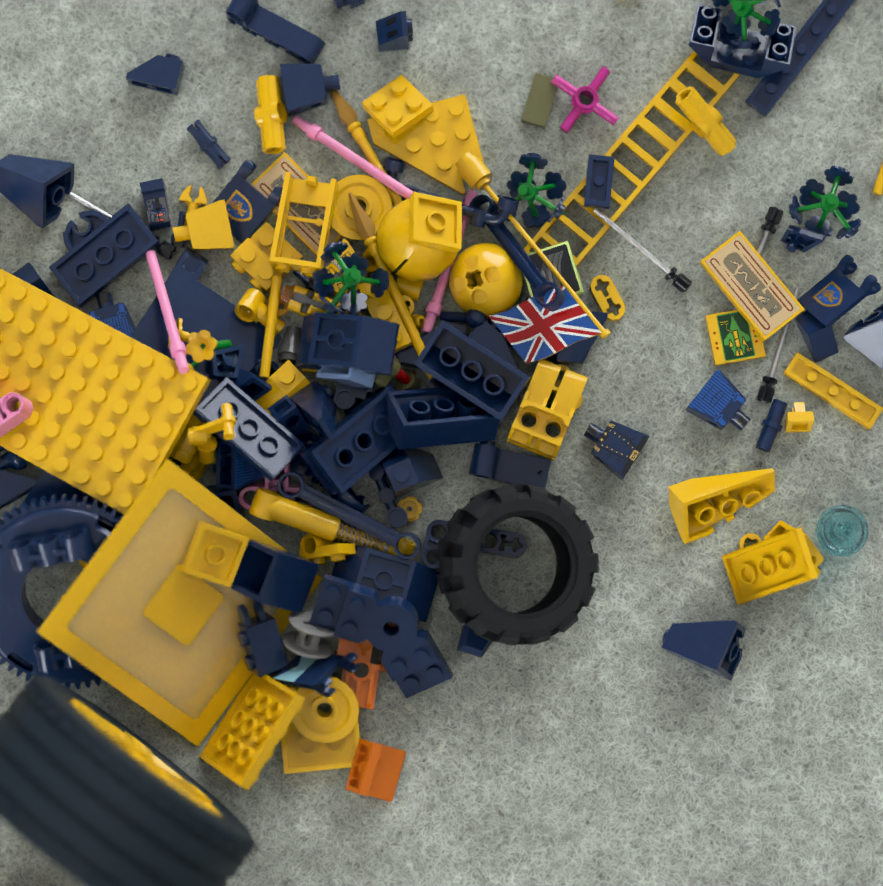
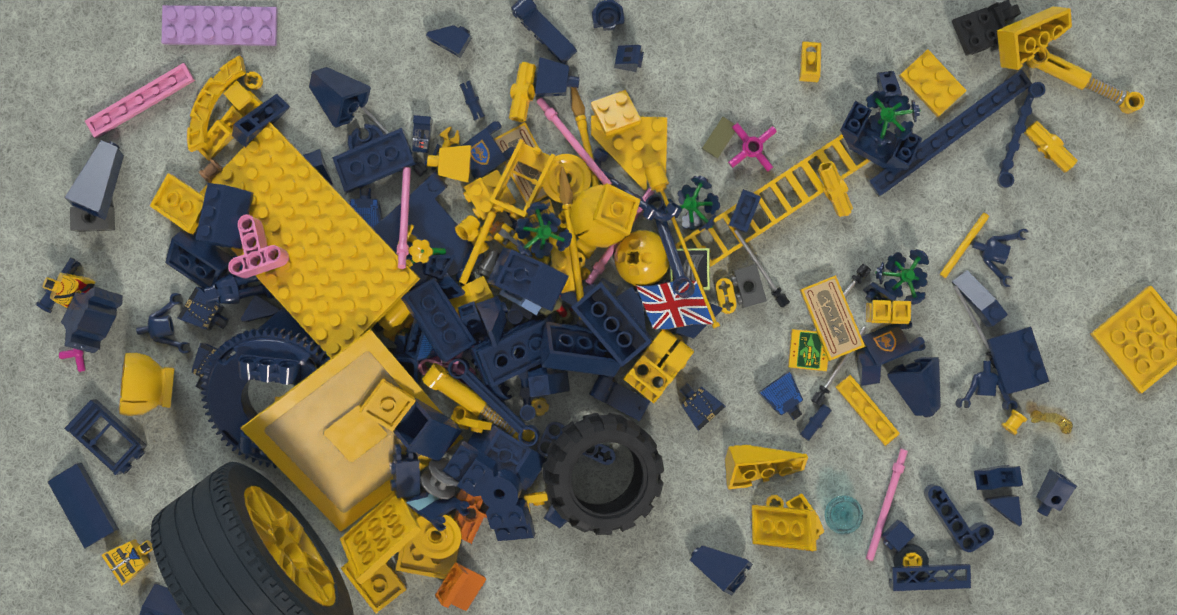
camera: 15 degrees right, 5 degrees up
yellow pin [188,403,236,465] -> none
dark blue bar [440,310,486,328] -> none
yellow tile [785,402,814,433] -> none
none -> yellow plate [341,561,407,614]
none -> dark blue plate [394,327,411,354]
none -> yellow bracket [524,491,548,514]
none -> dark grey brick [730,264,767,308]
none -> yellow hips [866,300,911,324]

